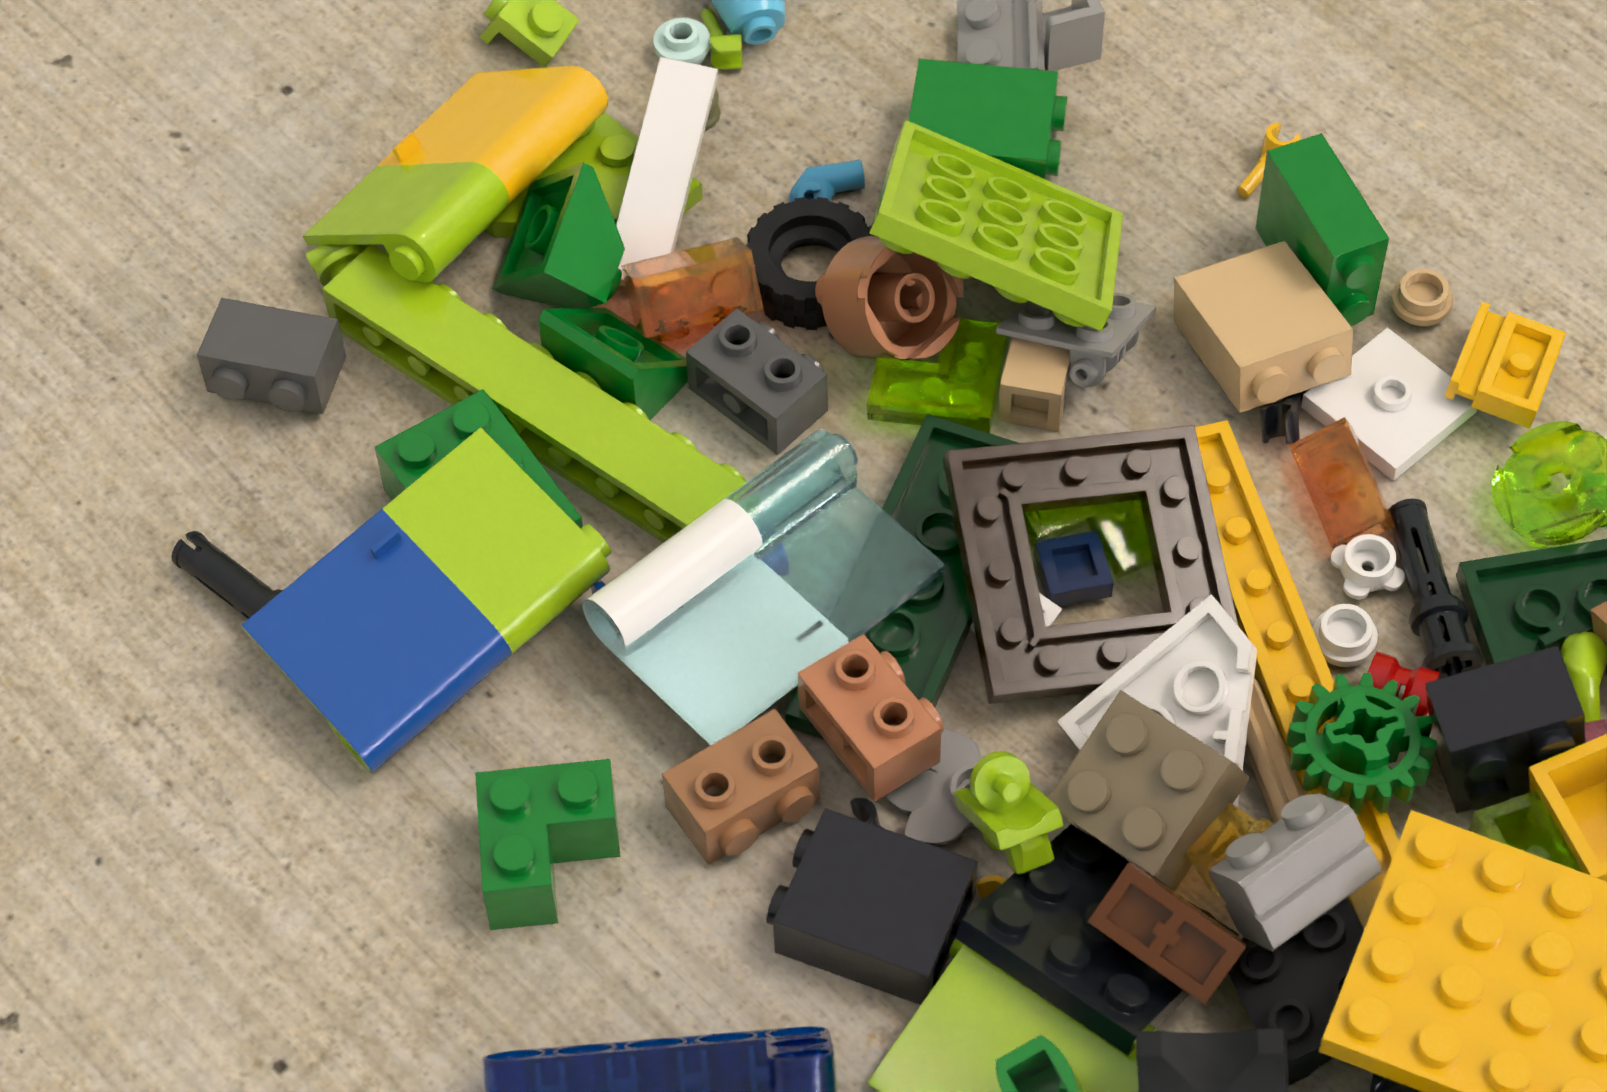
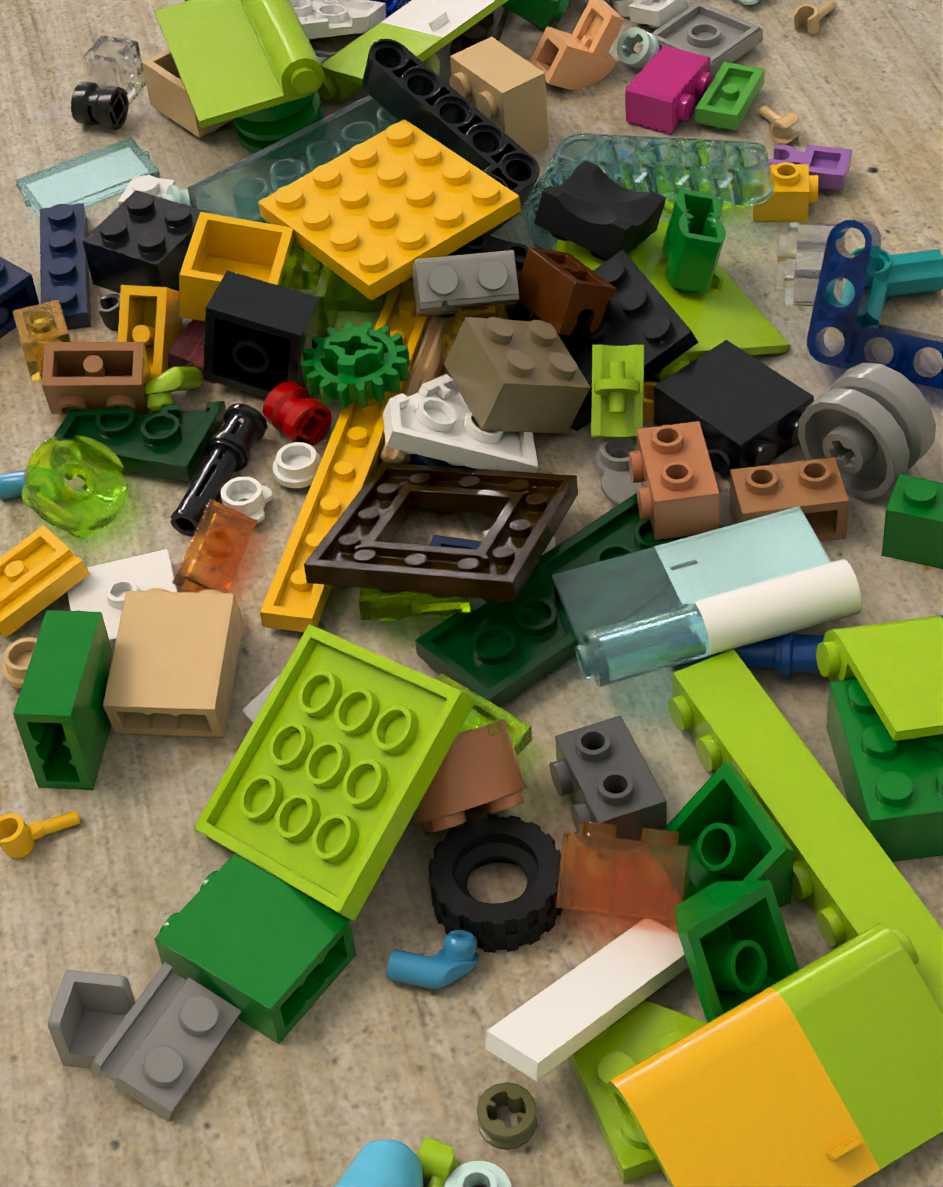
camera: 150 degrees left, 10 degrees down
none -> light grey wheel [798,363,936,499]

